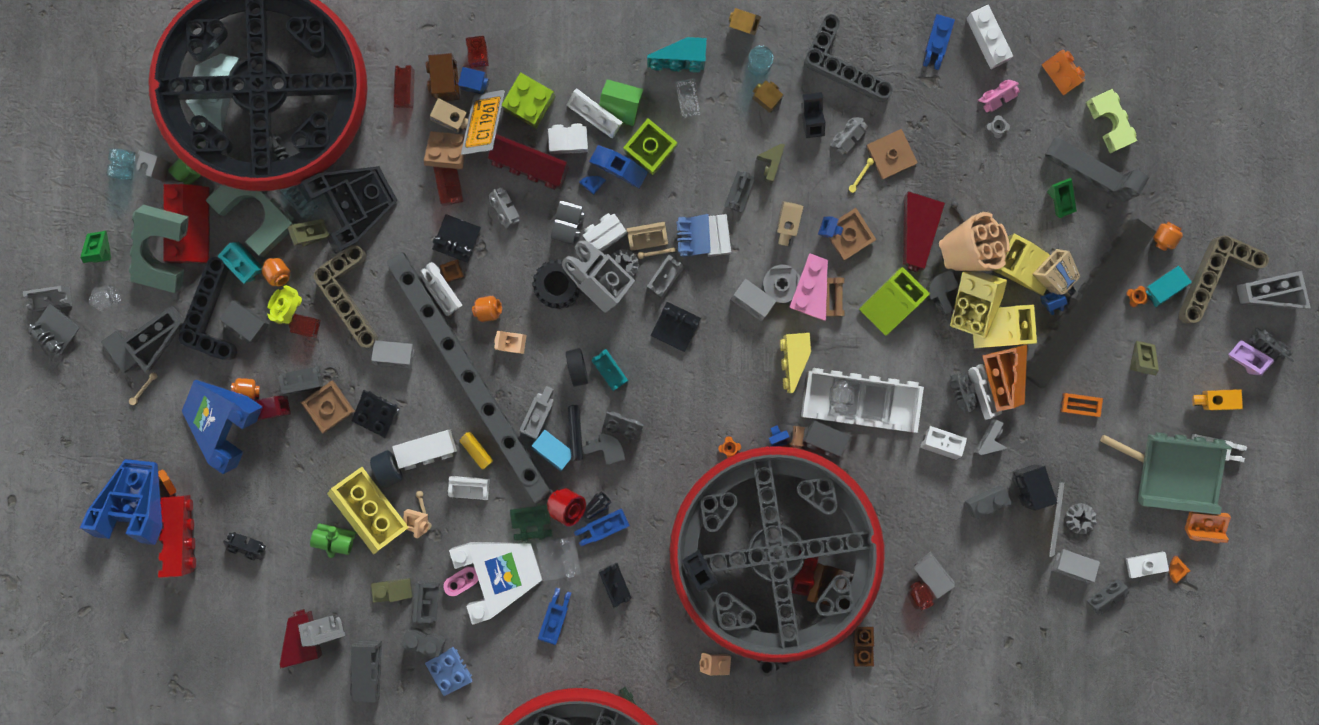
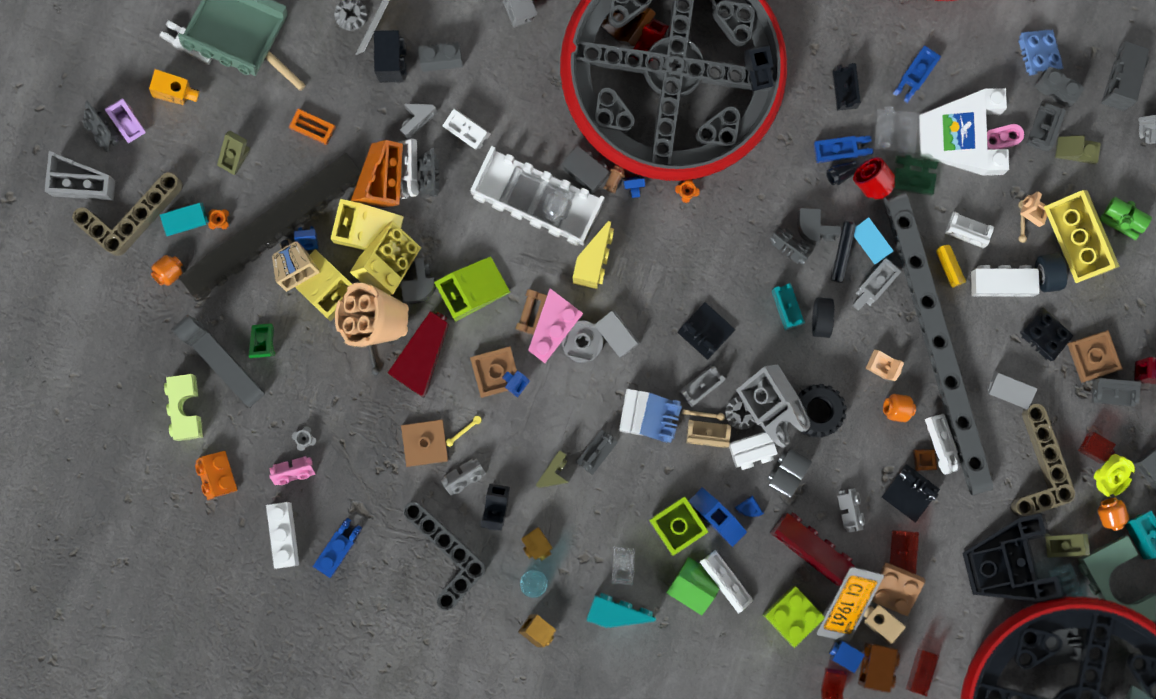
camera: 160 degrees left, 5 degrees down
white brick [548,123,588,154] -> none
tan torso [776,201,803,246] -> none

